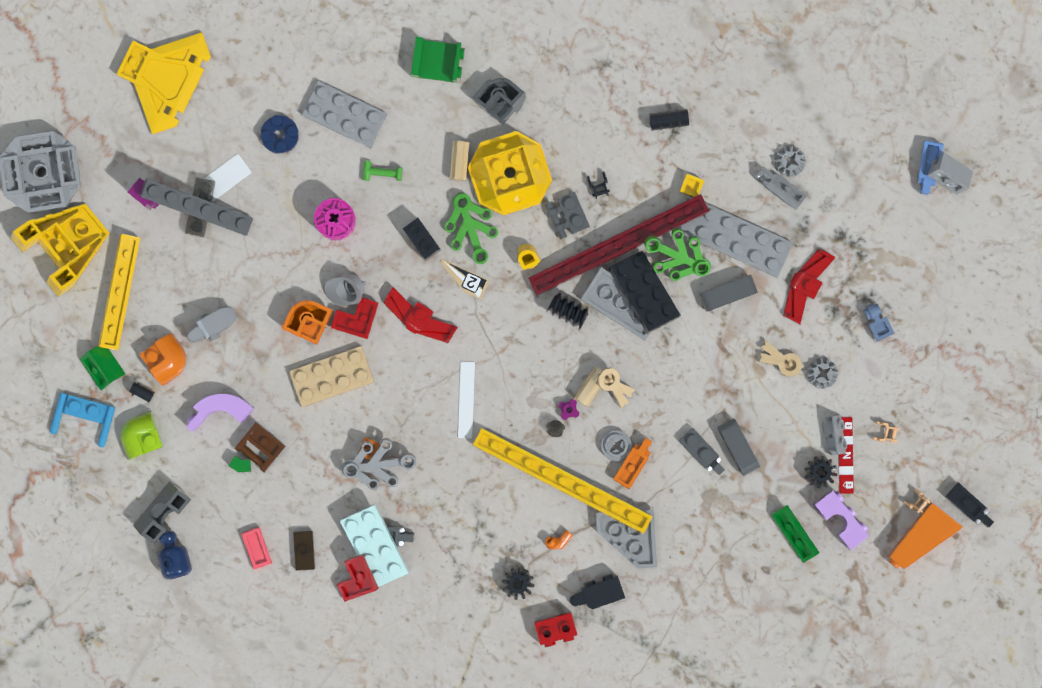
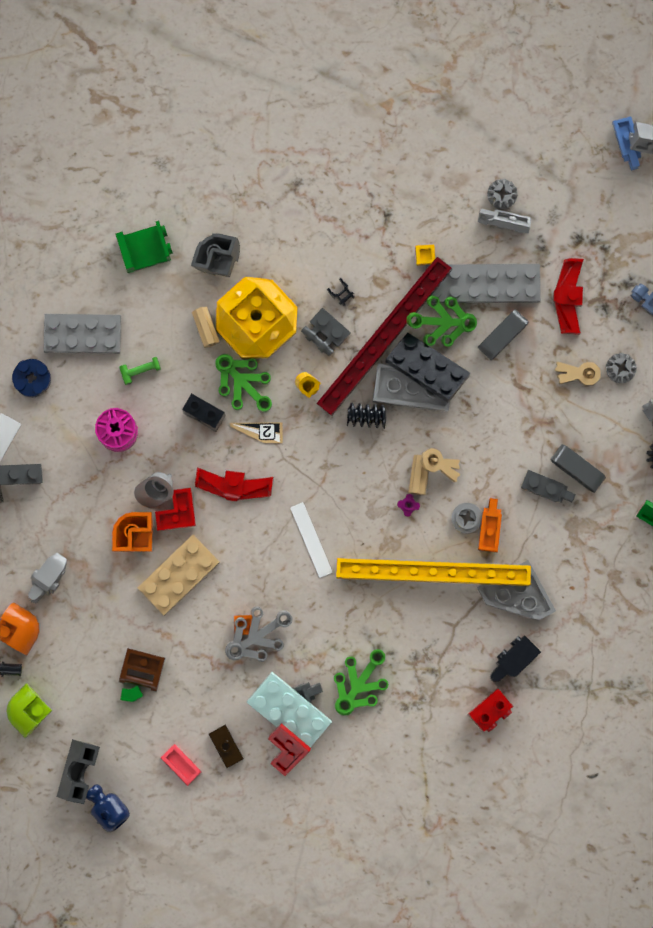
camera: 25 degrees left, 5 degrees down
lavender arch [186,394,255,432] -> none
black gear [502,567,535,600] -> none
orange arm [545,530,573,550] -> none
clear smoke plate [546,420,565,437] -> none
black axle [649,109,689,131] -> none
none -> bright green plant [334,649,389,715]

